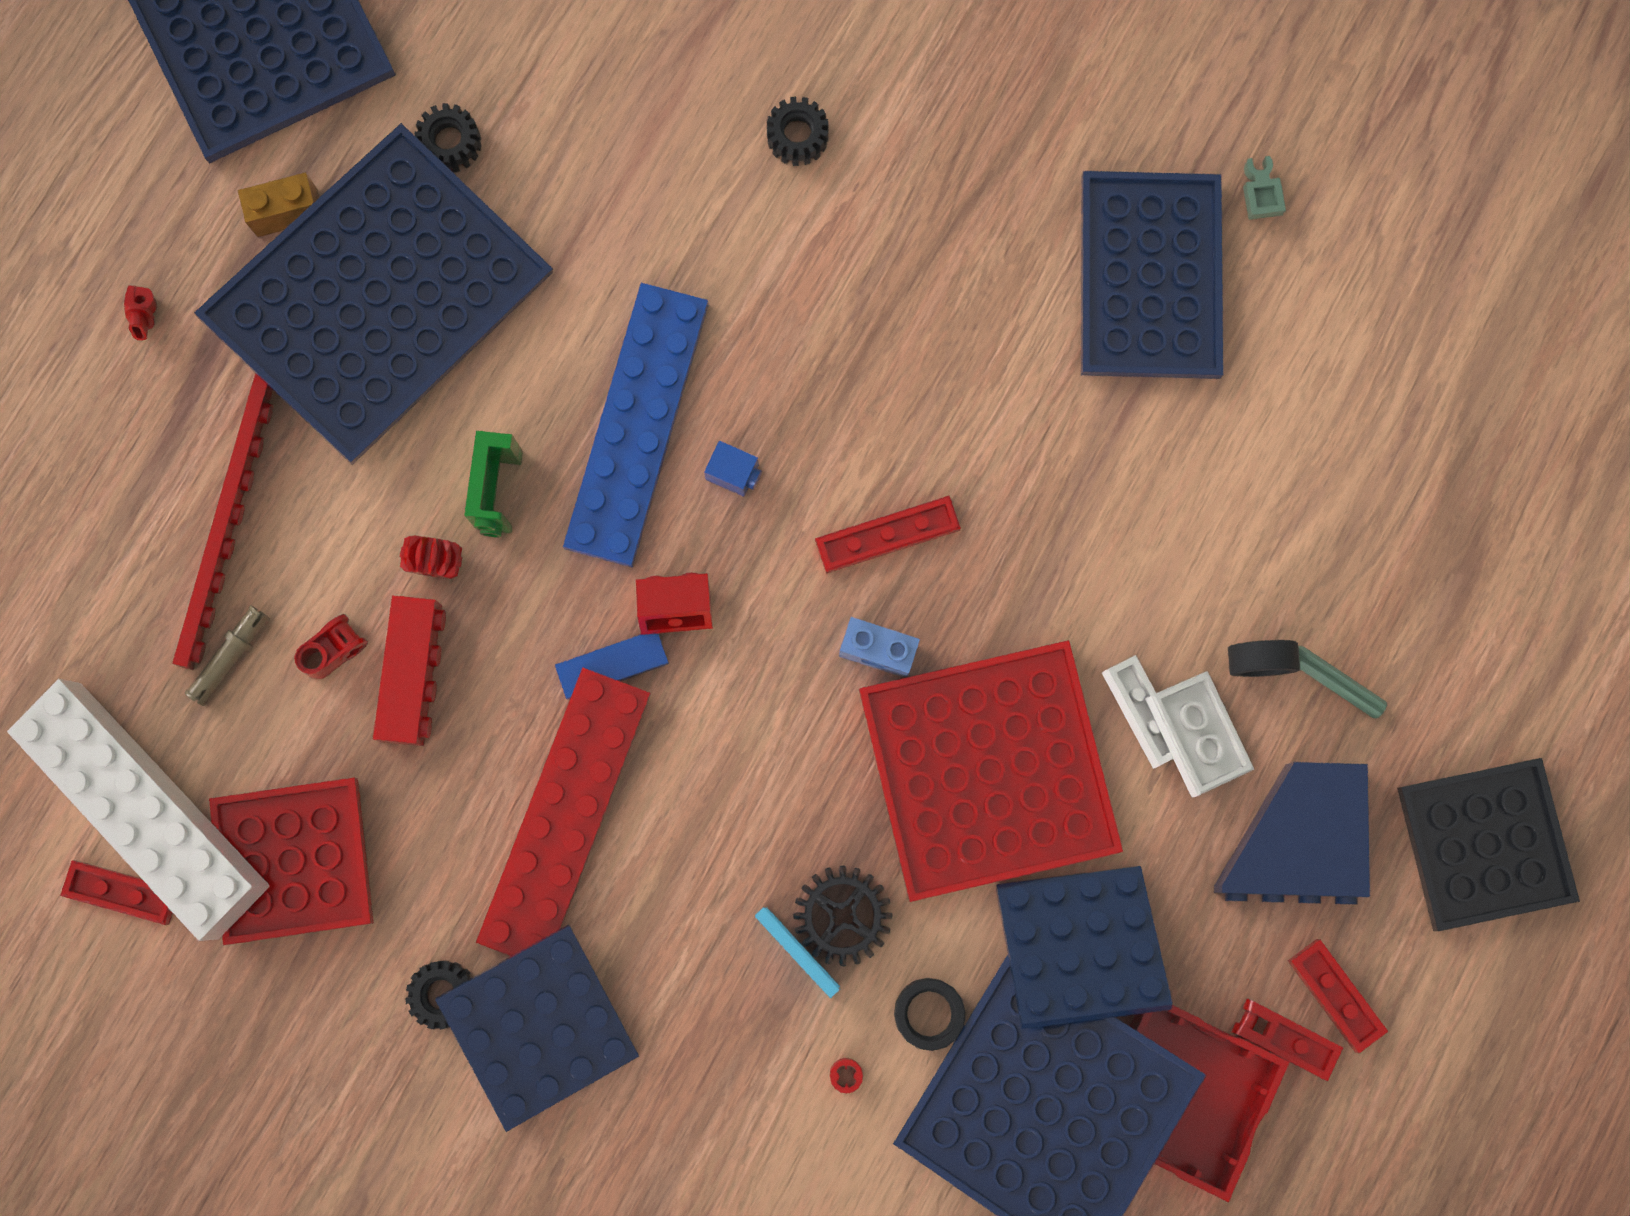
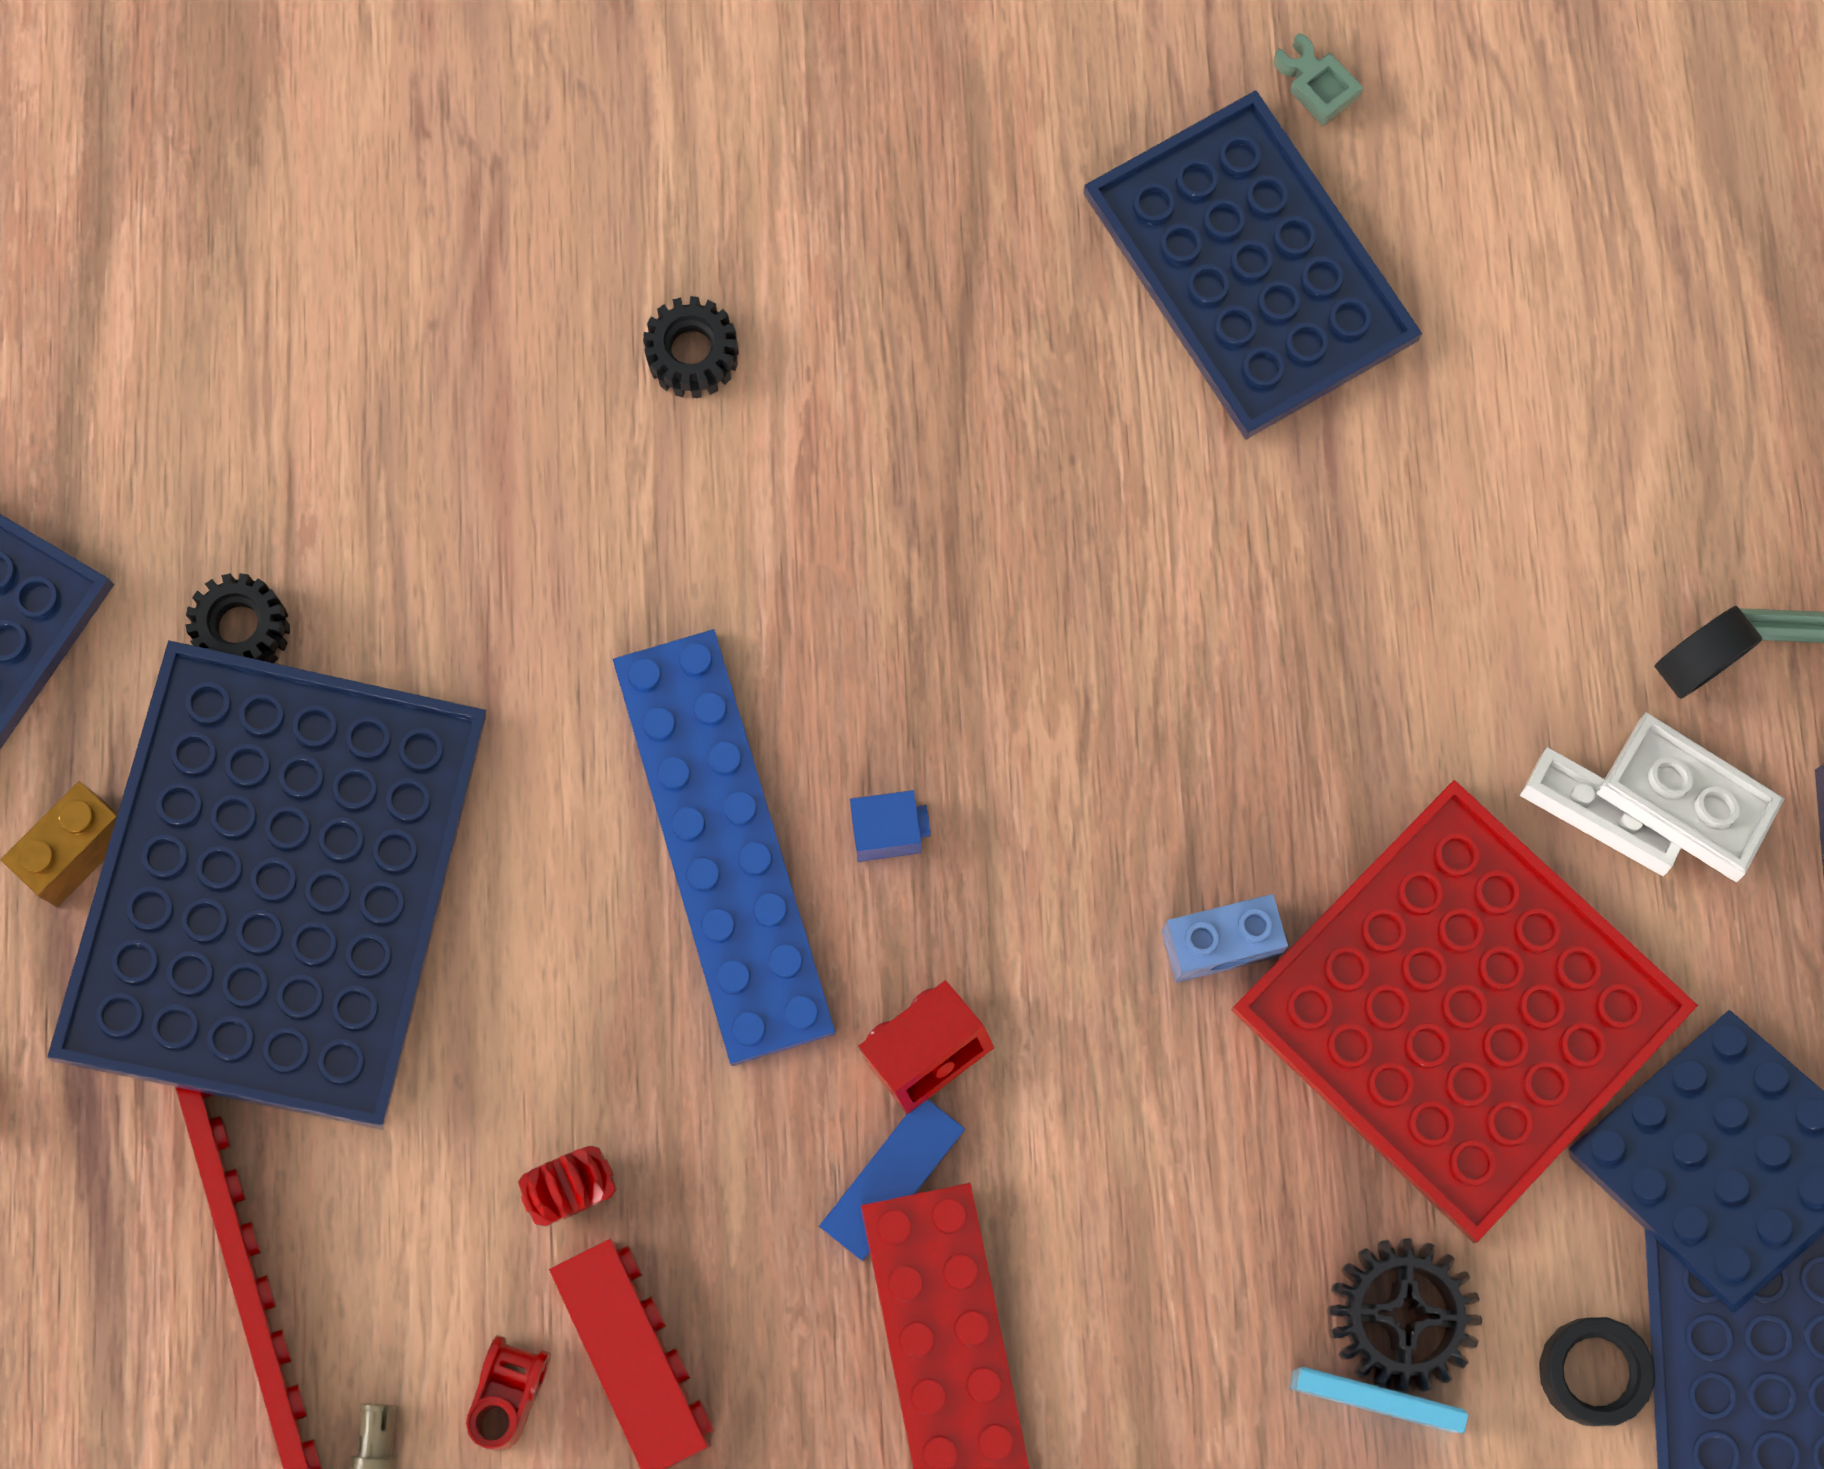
camera: 30 degrees left, 5 degrees down
green panel [464,430,523,538] -> none
red tile [815,495,961,574] -> none

